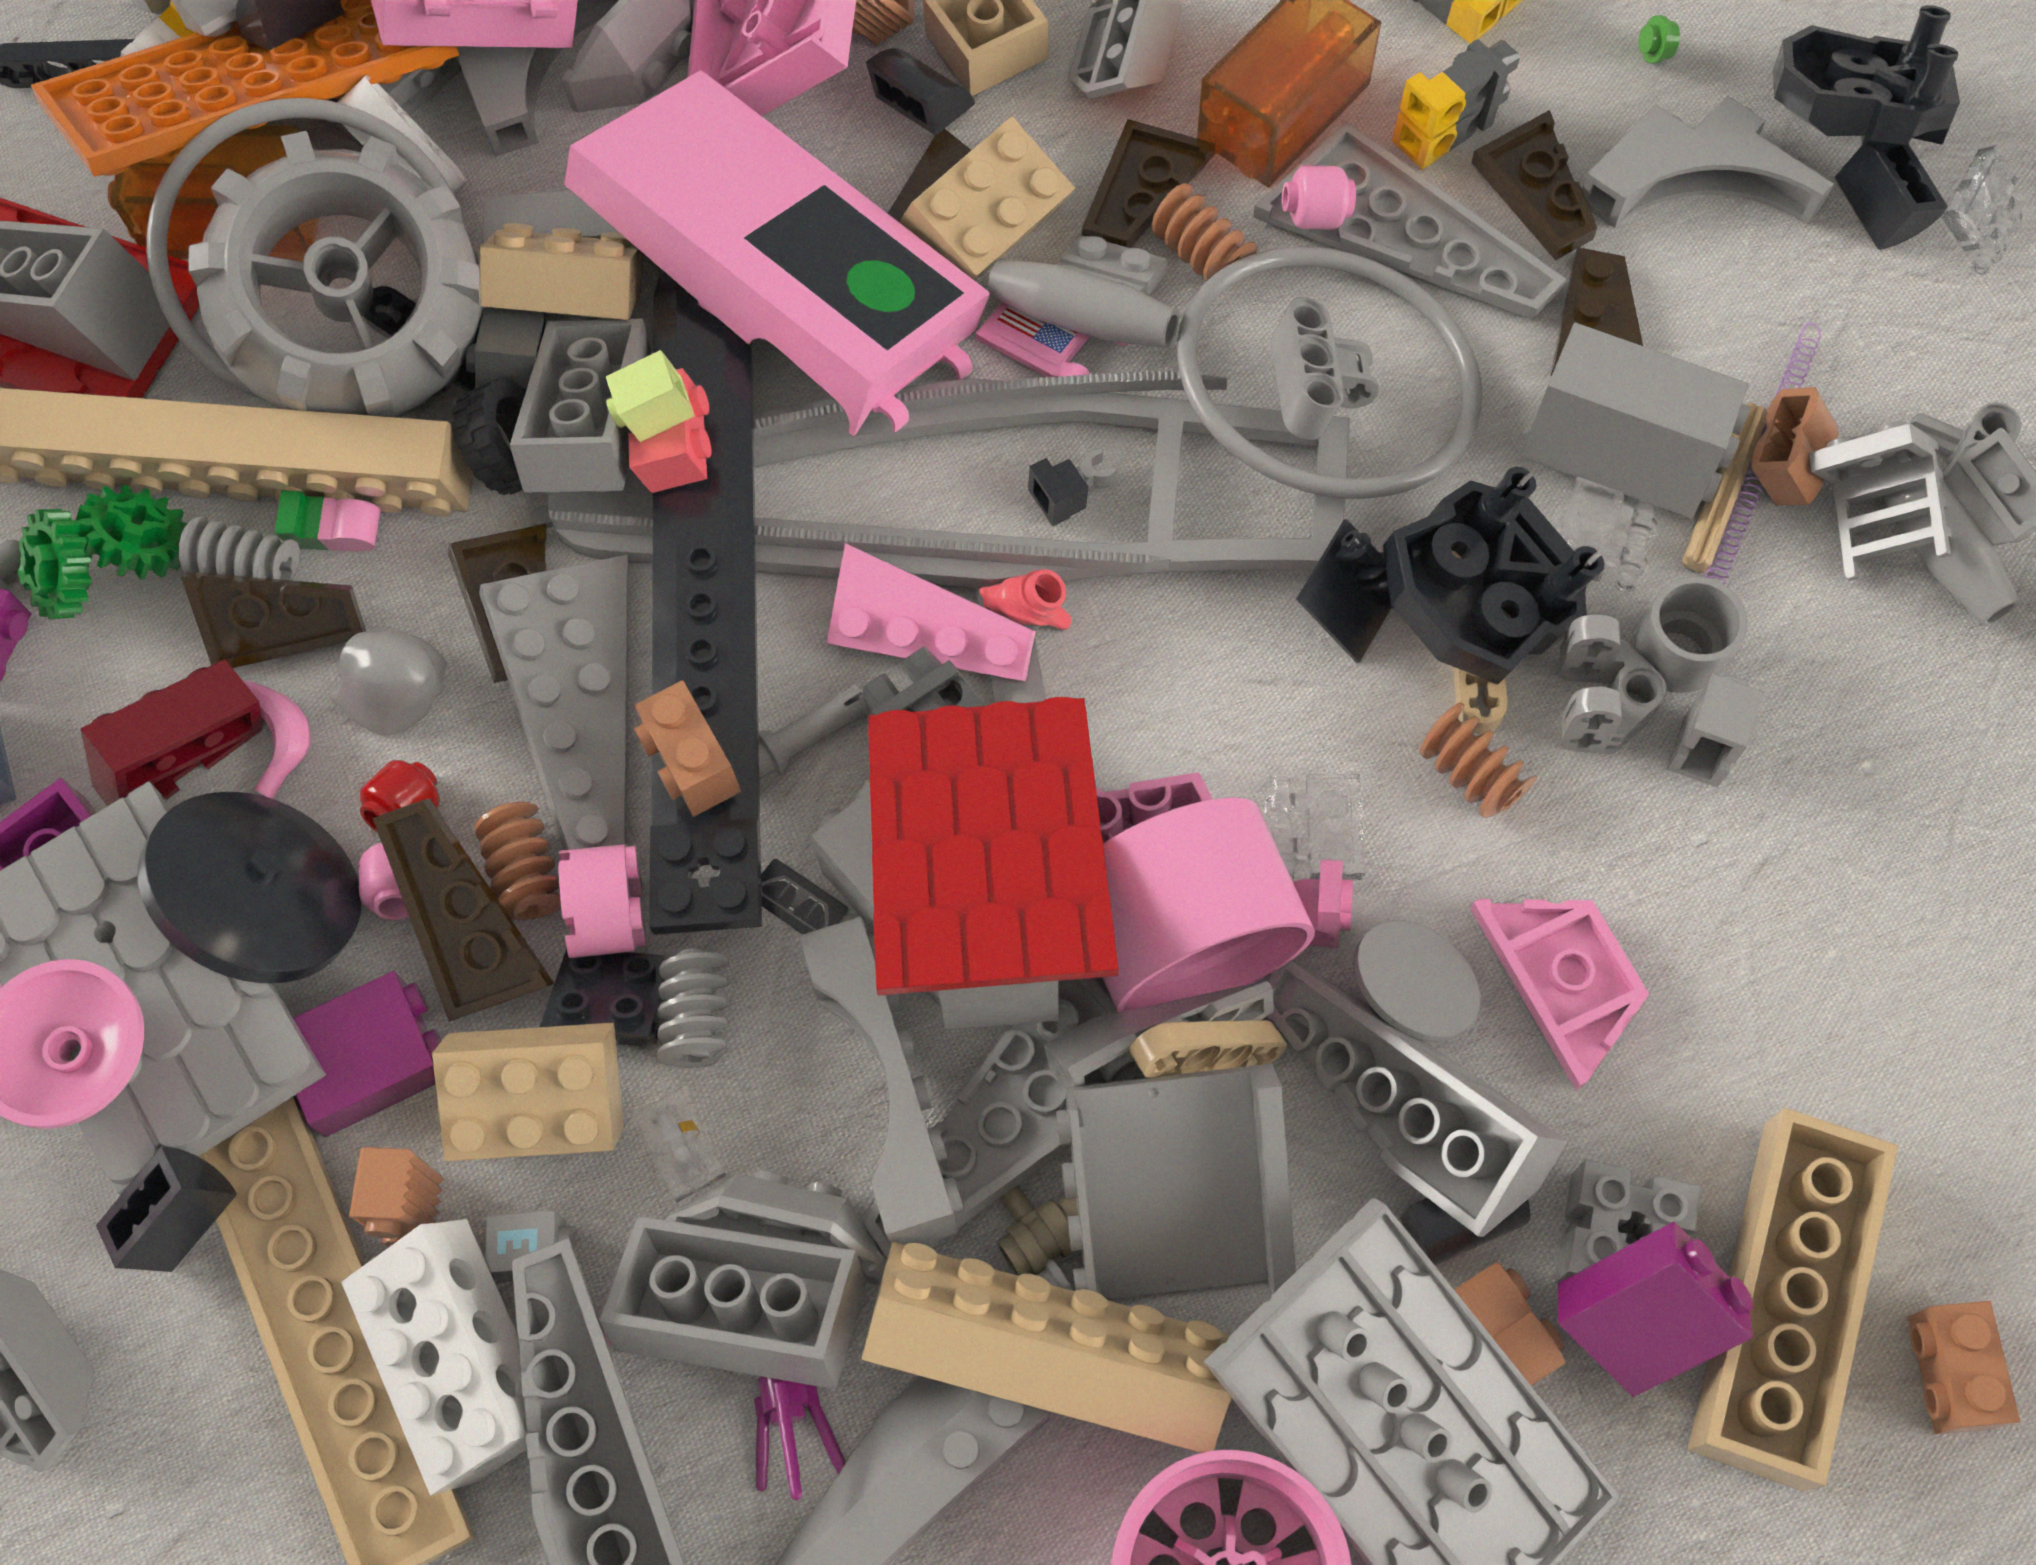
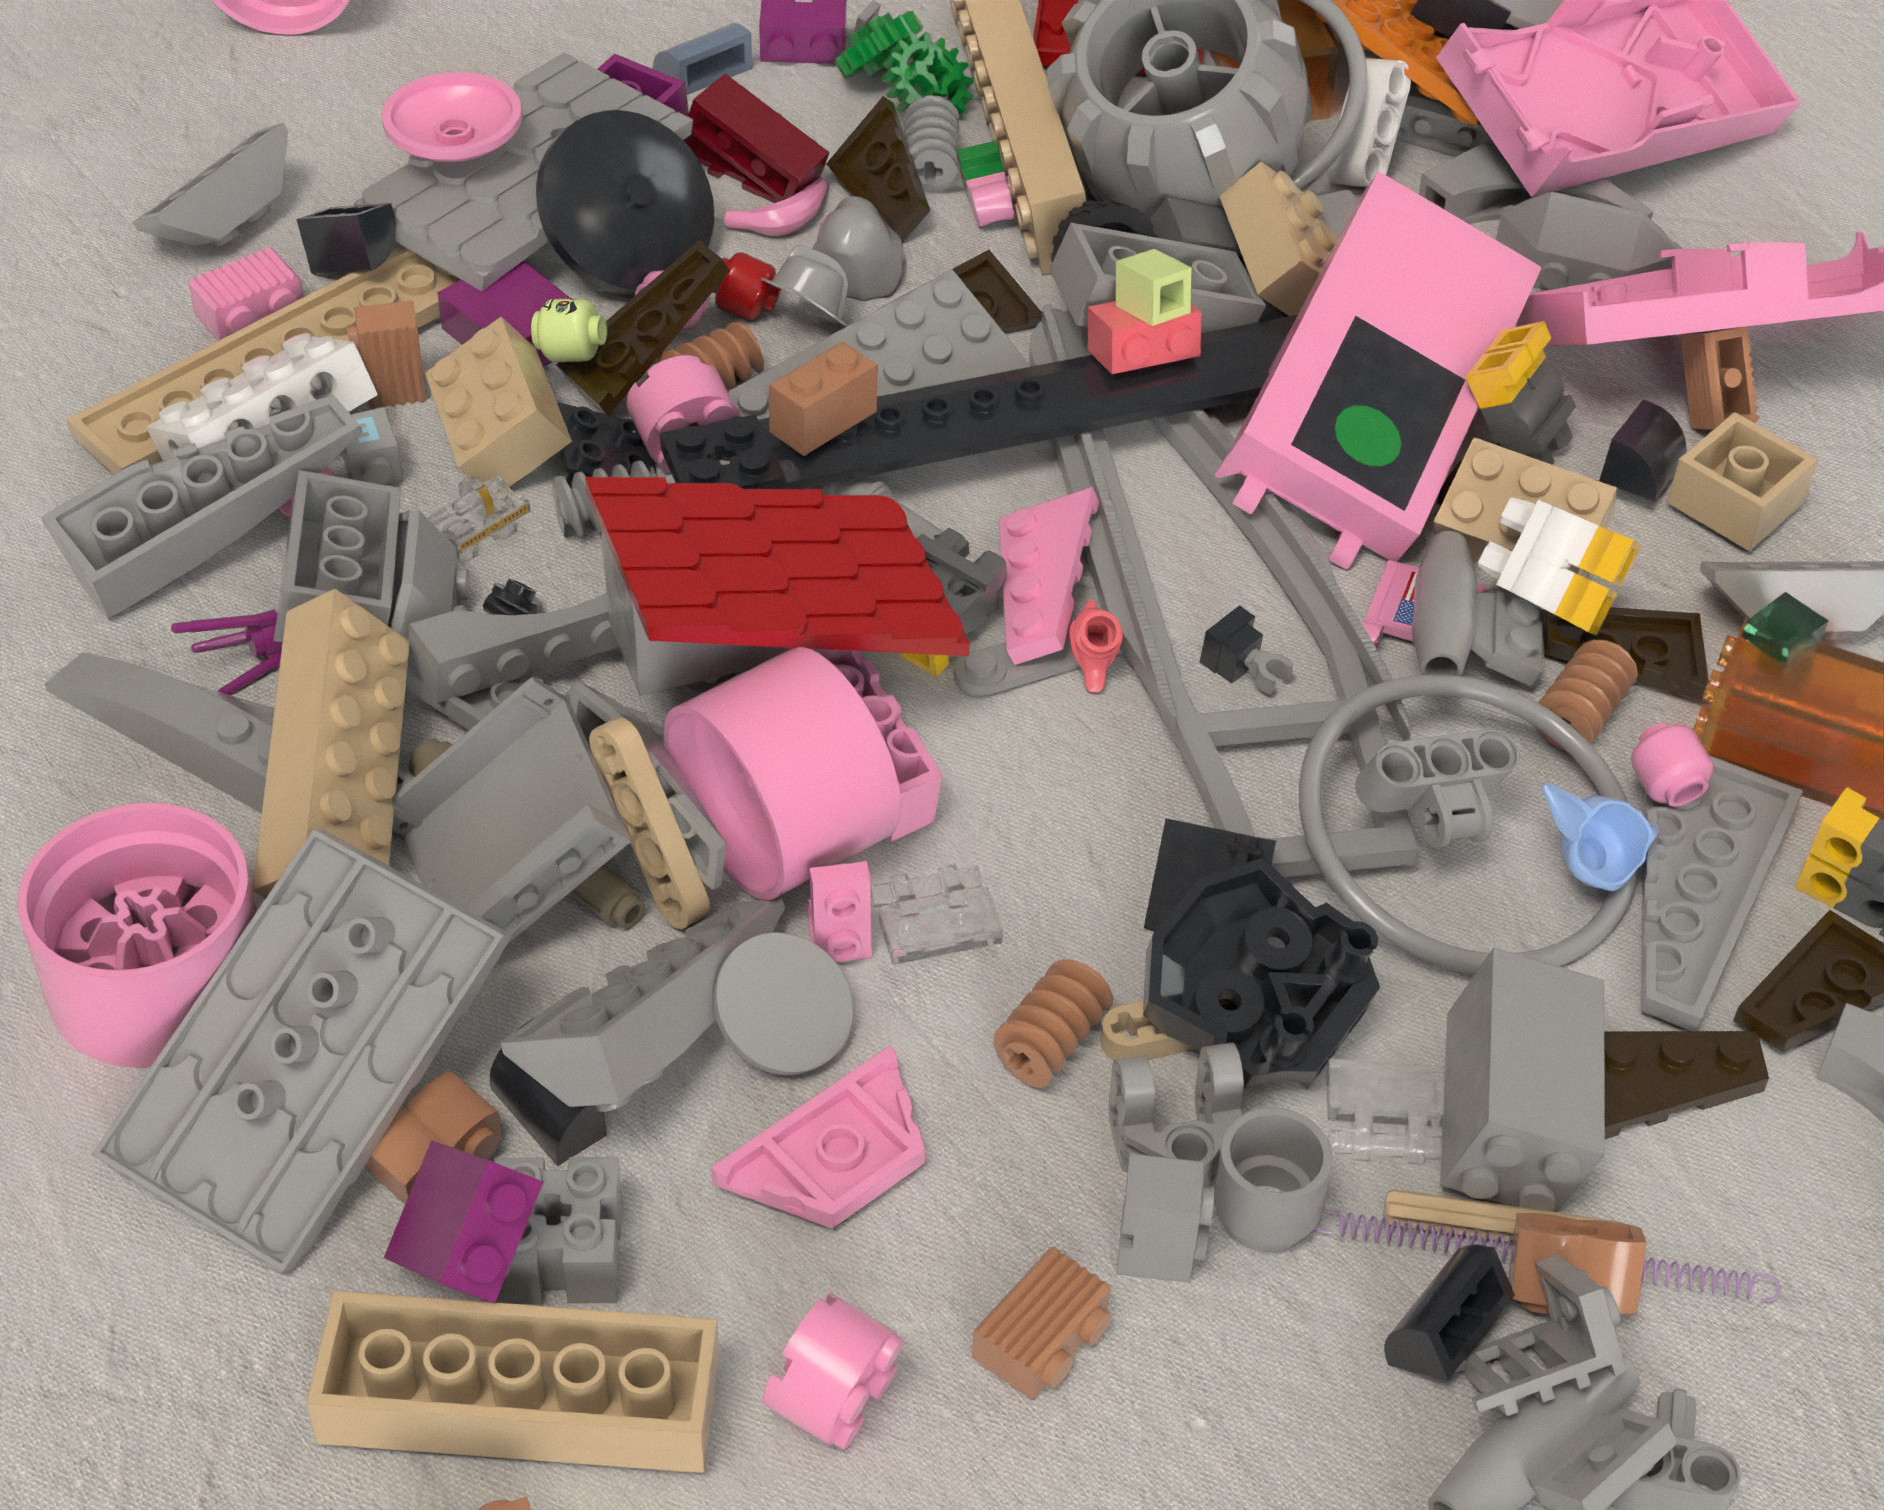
camera: 70 degrees right, 20 degrees down
none -> bright pink brick [188,246,303,341]
none -> black plate [483,578,542,615]
none -> yellowish green head [531,299,607,362]
none -> light grey piece [761,245,849,327]
none -> bright pink brick [762,1293,904,1450]
none -> nougat brick [972,1247,1112,1400]
none -> black brick [1384,1245,1515,1380]
none -> hips [1465,321,1576,465]
none -> white hips [1478,498,1642,635]
none -> light blue piece [1542,783,1659,891]
none -> clear green bracket [1741,592,1829,697]

